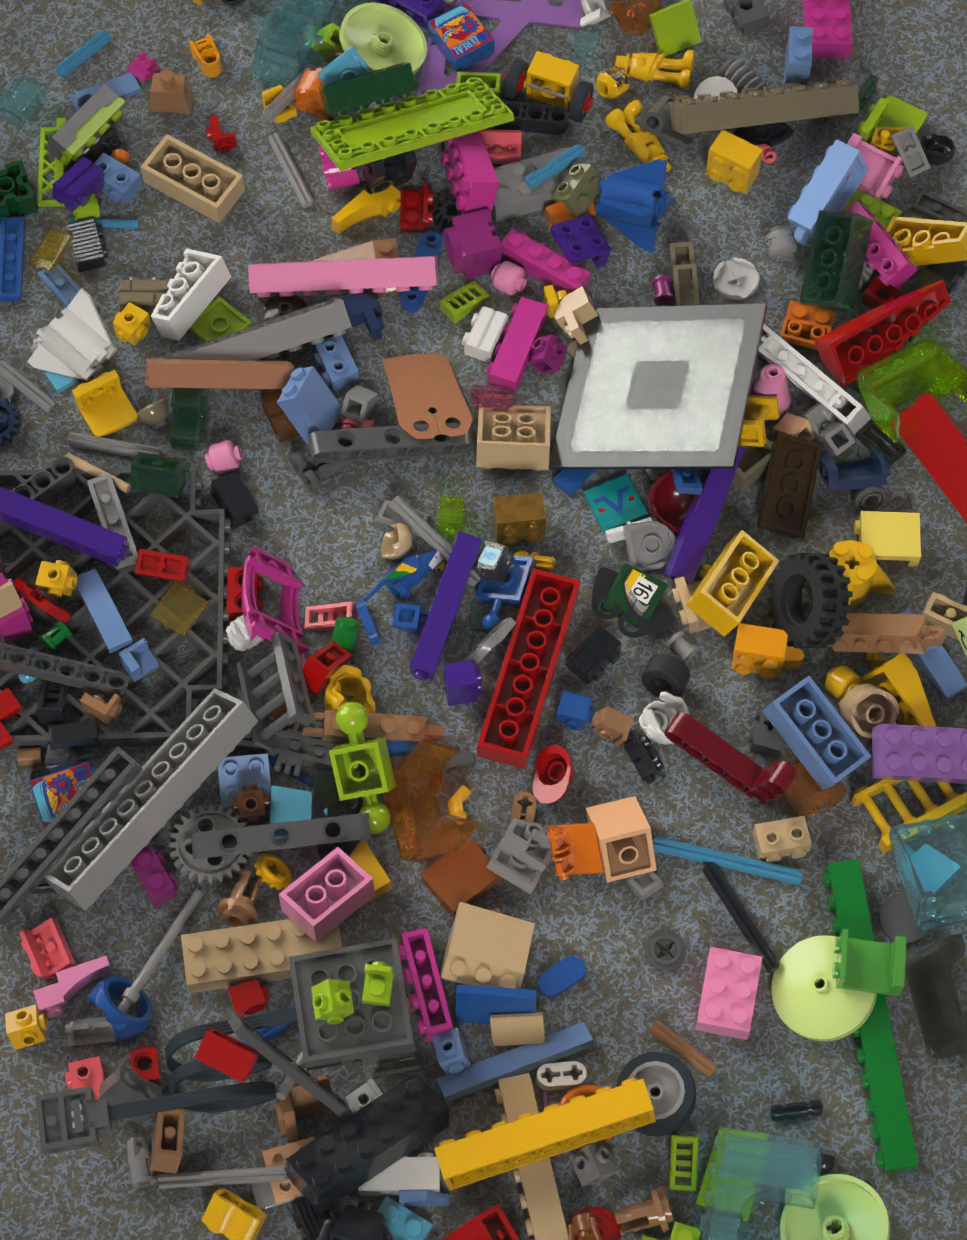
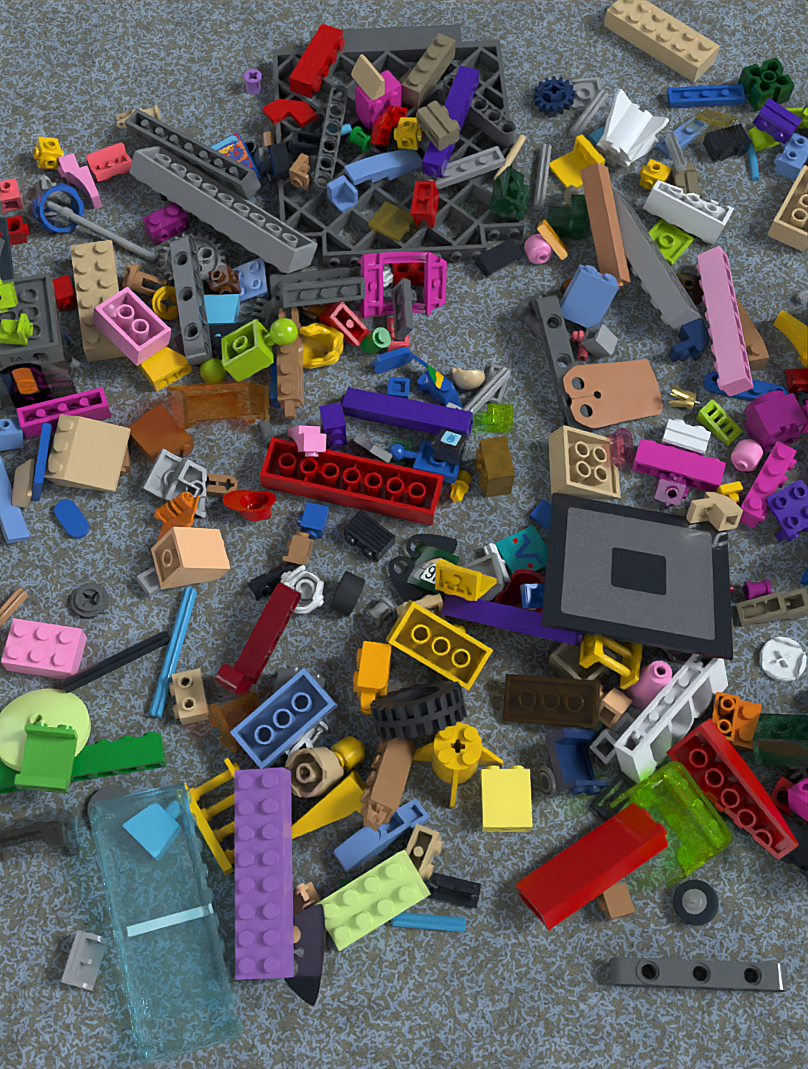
camera: 85 degrees right, 0 degrees up
medium blue brick [313,335,360,392] -> none
yellow arm [448,785,471,823] -> none
none -> bright pink slope [288,425,326,457]
none -> dark grey hinge [392,278,417,341]
none -> dark tan brick [416,101,460,151]
none -> yellow bracket [435,561,497,601]
none -> light orange tile [537,220,569,260]
none -> light grey axle [665,132,687,172]
none -> pearl gold piece [667,385,700,410]

